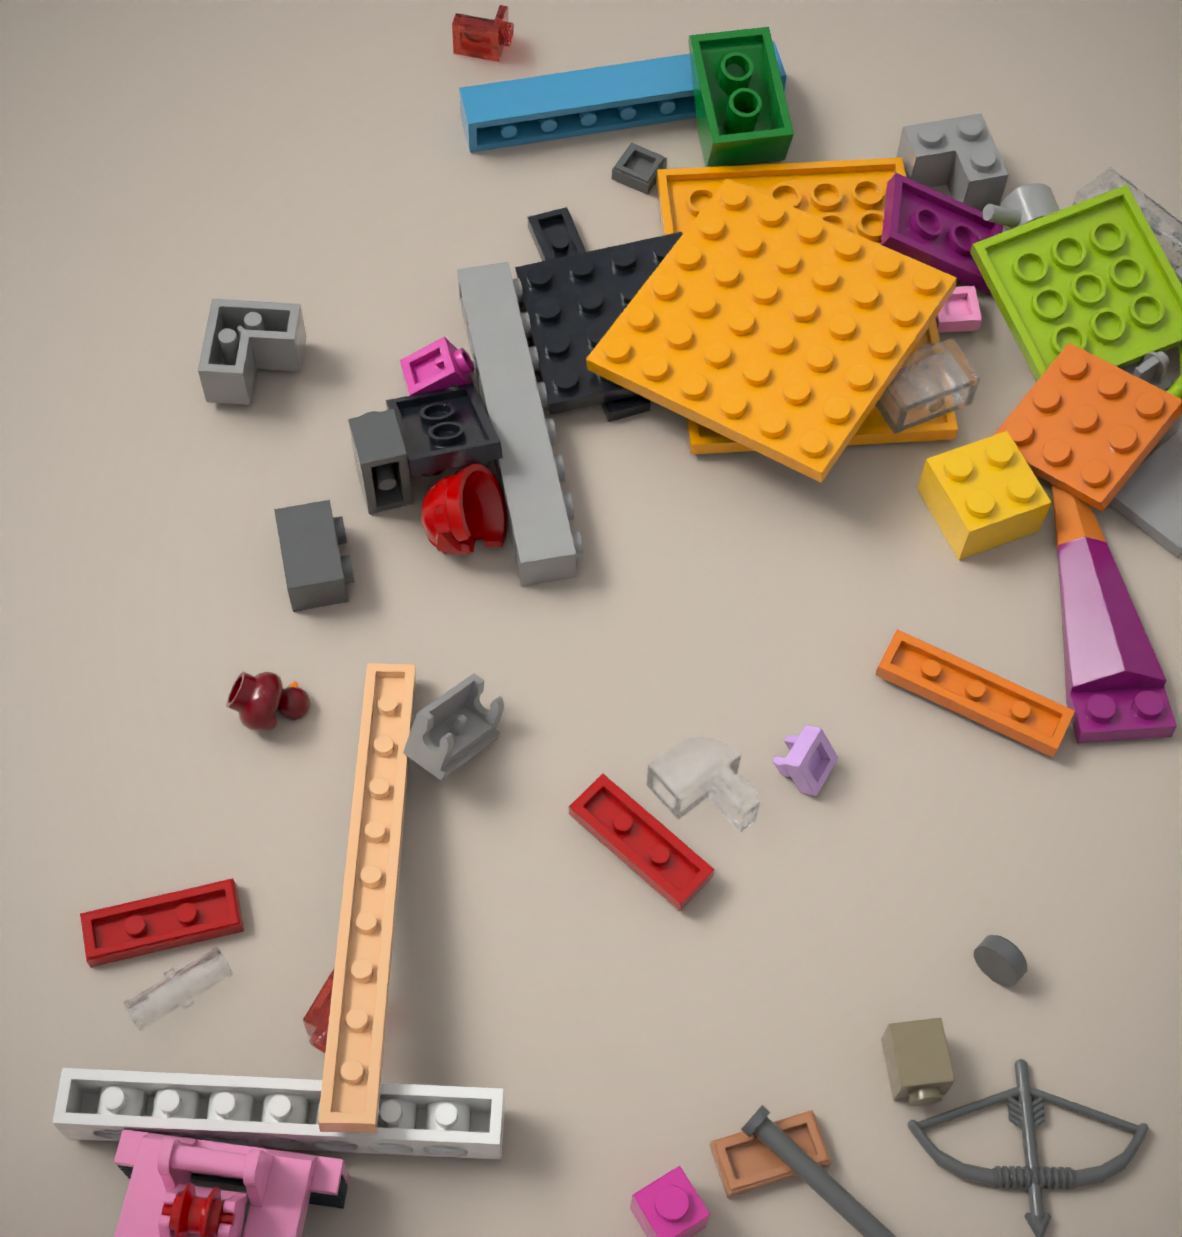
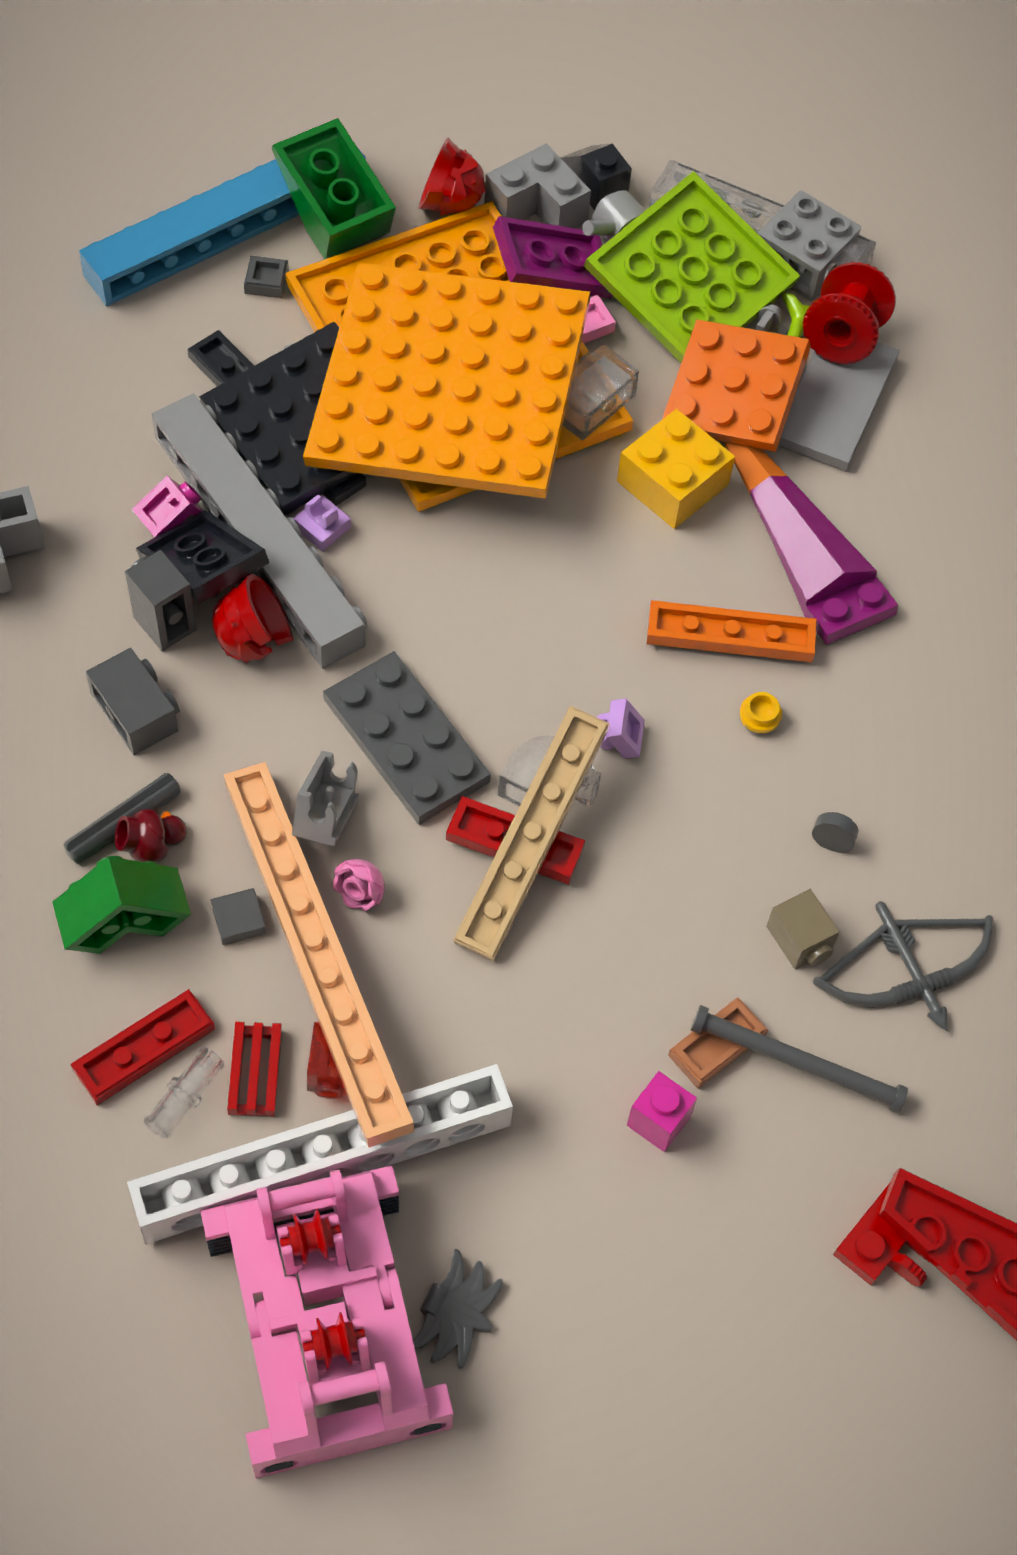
camera: 25 degrees left, 0 degrees up
clear red bracket [452,5,514,62] -> none
none -> green brick [52,856,191,954]
none -> dark grey axle [64,773,181,864]
none -> dark grey tile [210,888,266,945]
none -> red tile [227,1021,282,1117]
none -> lavender tile [293,494,351,552]
none -> dark grey plate [323,651,491,825]
none -> bright pink plate [333,859,385,911]
none -> red helmet [418,138,486,215]
none -> tan tile [453,706,610,962]
none -> black slope [560,143,632,211]
none -> yellow plate [739,692,782,733]

